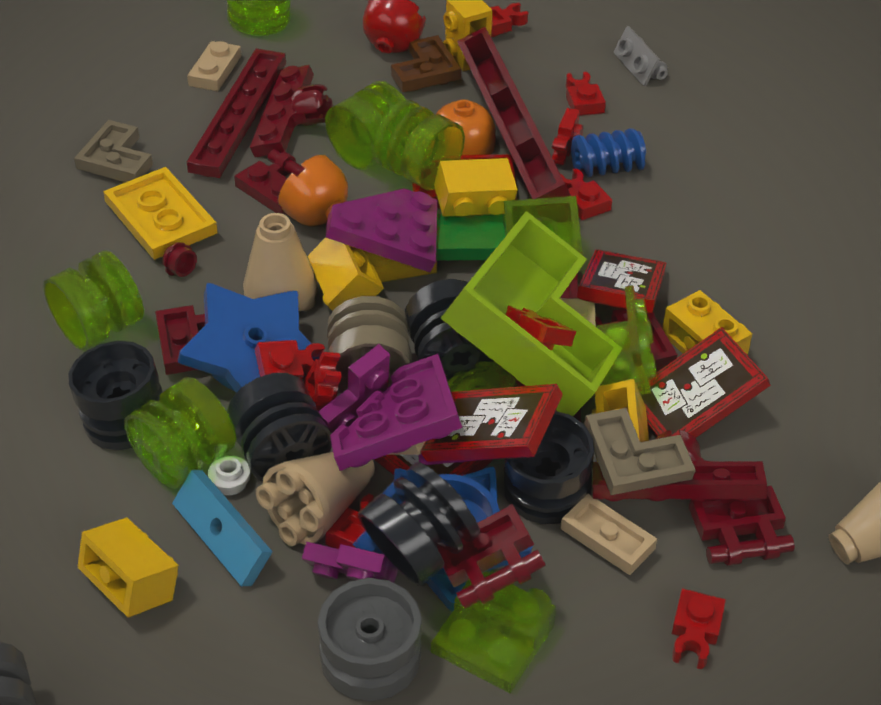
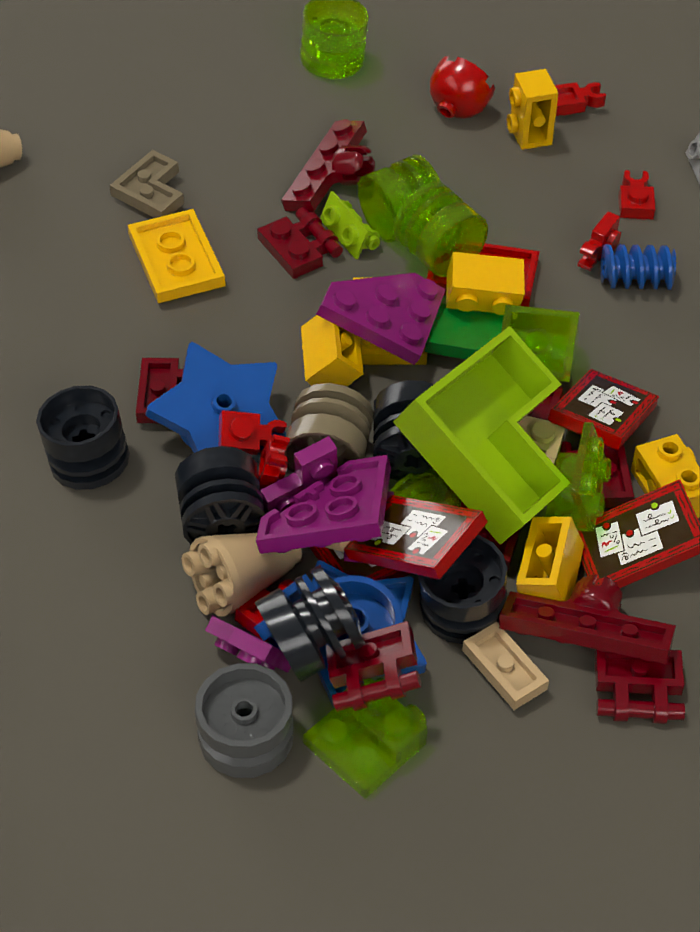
camera: 15 degrees right, 5 degrees up
clear neon green wheel [43,250,144,351] -> none
yellow brick [77,517,179,618] -> none
clear neon green wheel [124,377,236,489] -> none
dark red plate [163,242,197,277] -> none
dark azure tile [172,470,273,586] -> none
tan plate [187,41,241,91] -> none
dark red plate [187,48,286,178] -> none
white plate [208,456,250,495] -> none
tan cone [243,213,317,311] -> none
orange cylinder [278,155,349,227] -> none
reddish brown plate [391,35,462,93] -> none
orange cylinder [430,100,496,155] -> none
dark red brick [457,27,578,227] -> none
red plate [505,305,577,350] -> none
red plate [560,168,612,220] -> none
dark tan plate [584,408,695,495] -> none
red plate [671,588,726,669] -> none
none -> lime hinge [320,191,381,259]

